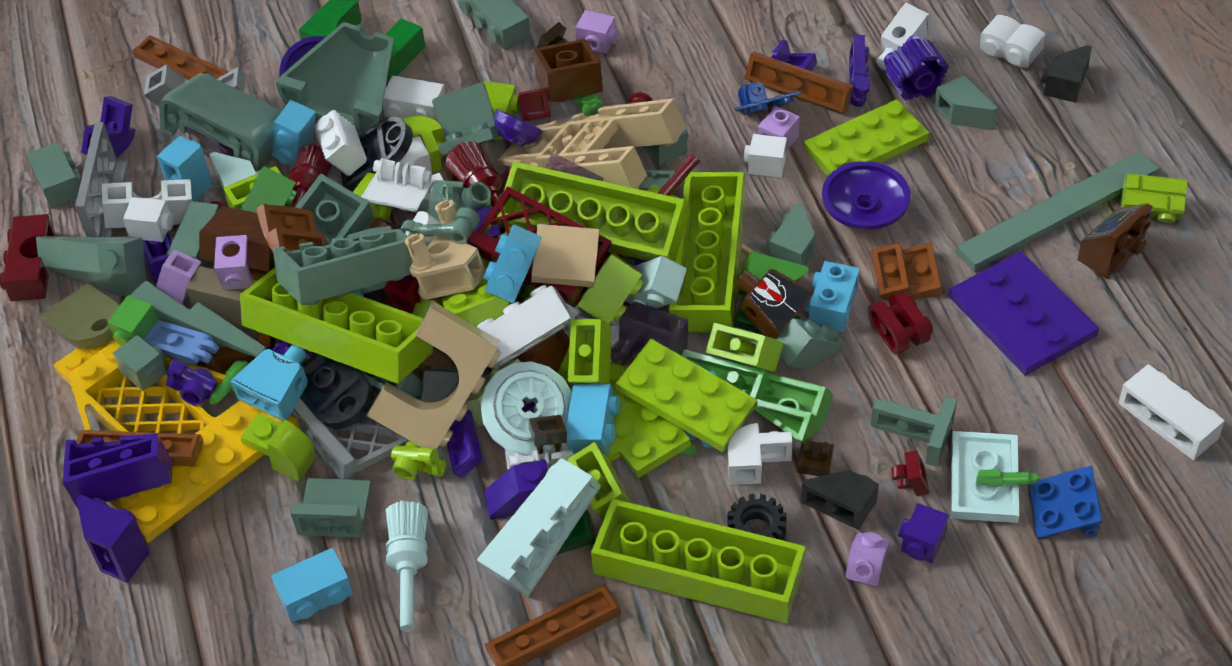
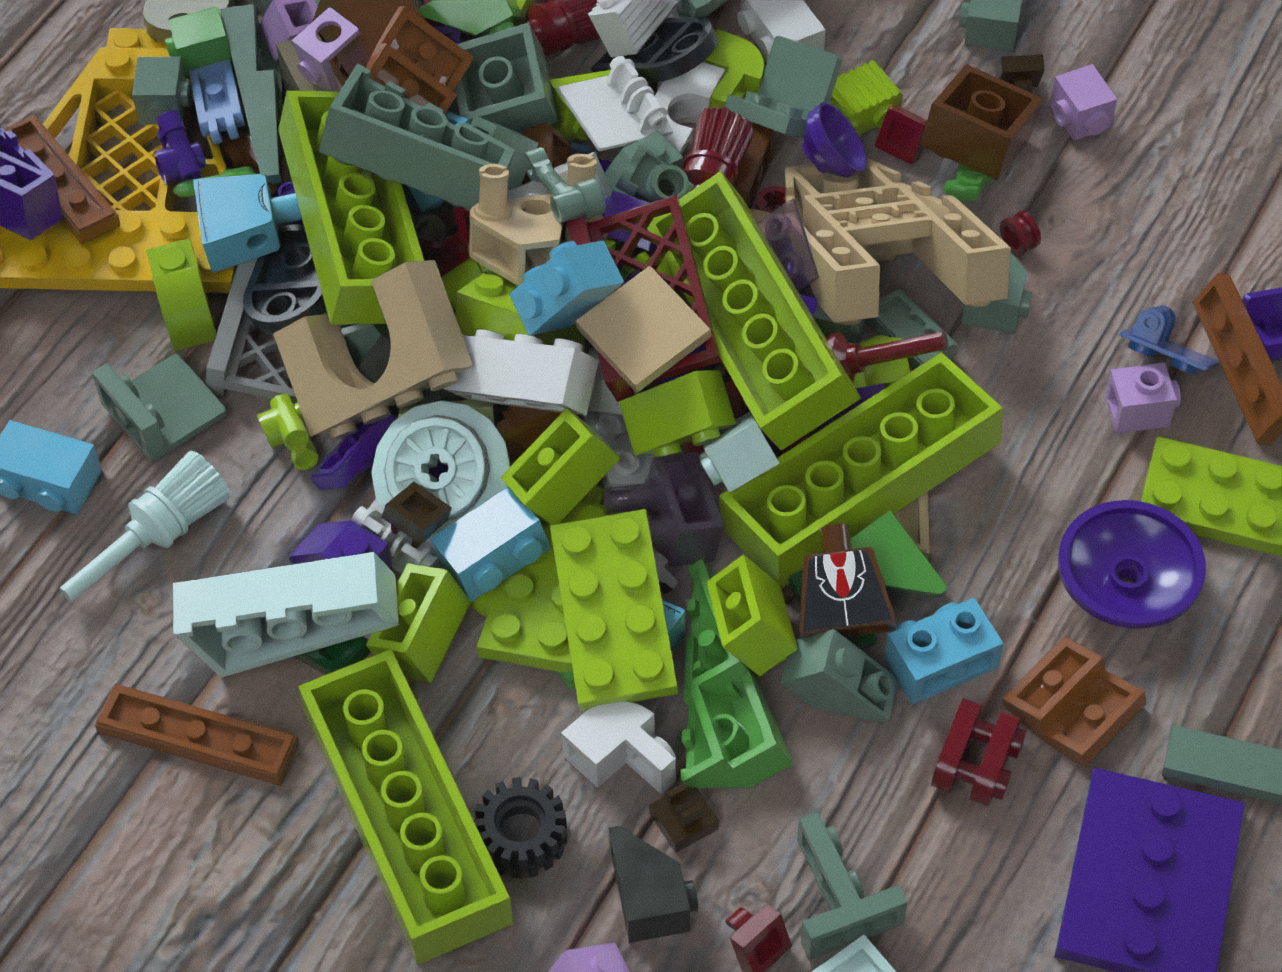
camera: 45 degrees right, 5 degrees up
white brick [744,134,787,178] -> none
sand green slope [767,203,815,266] -> none

